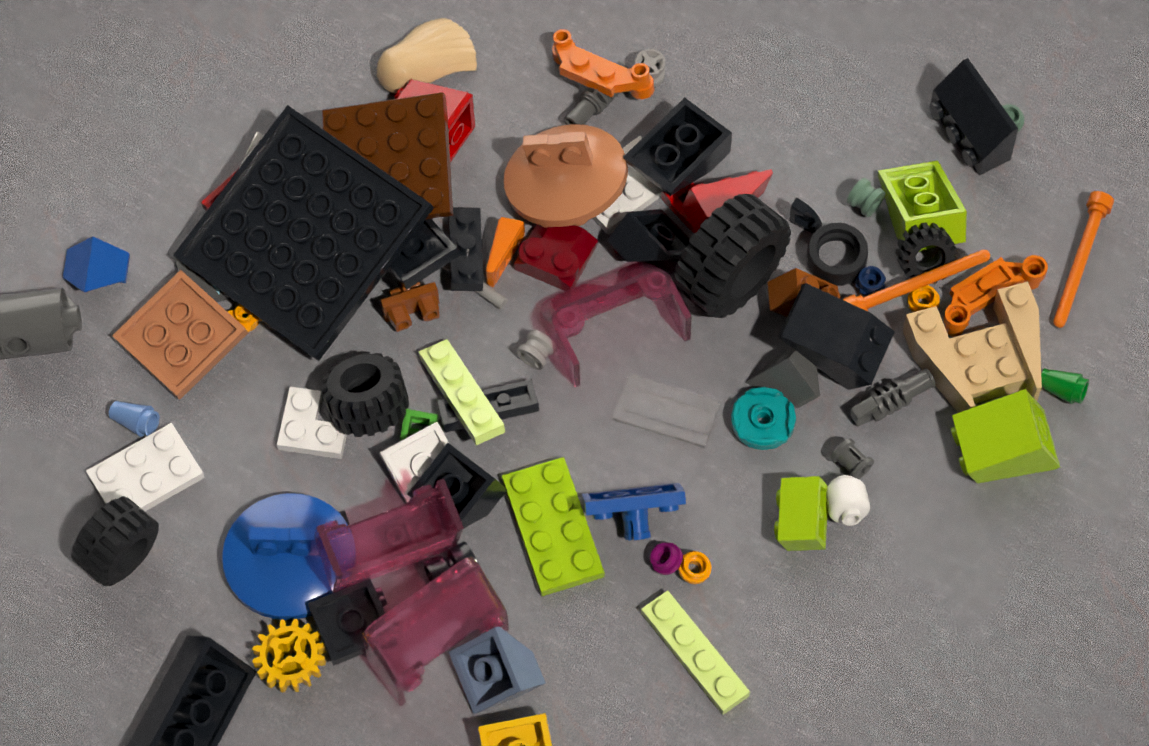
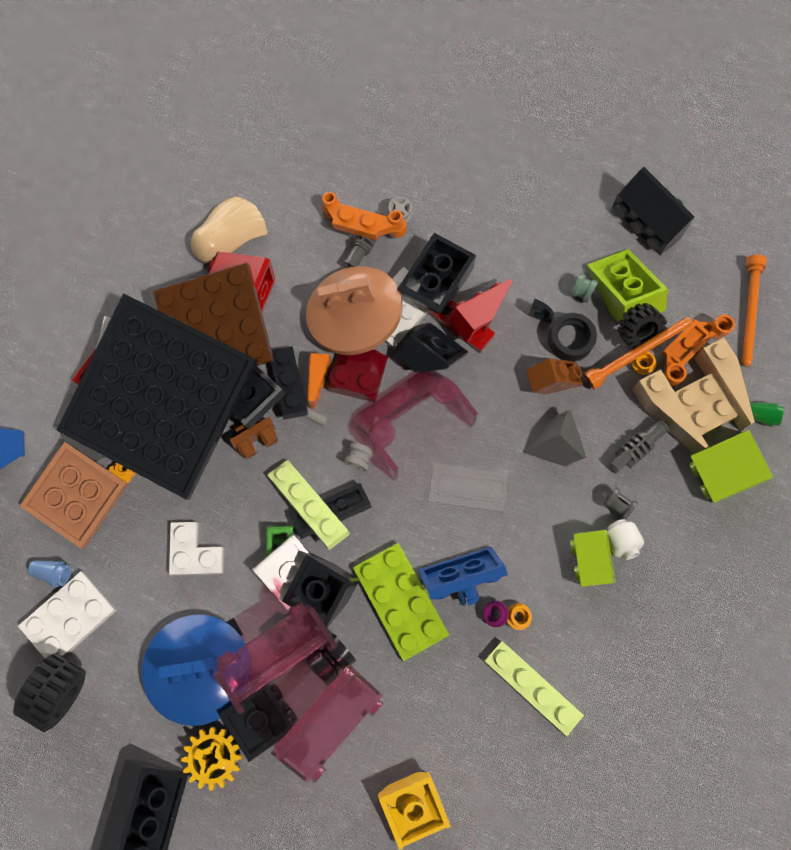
camera: 15 degrees left, 10 degrees up
black tyre [321,352,409,437] -> none
sand blue slope [449,626,546,714] -> none
black tyre [674,194,791,318] -> none
teal plate [731,387,796,450] -> none
black slope [778,283,895,390] -> none
dark blue plate [855,266,886,296] -> none

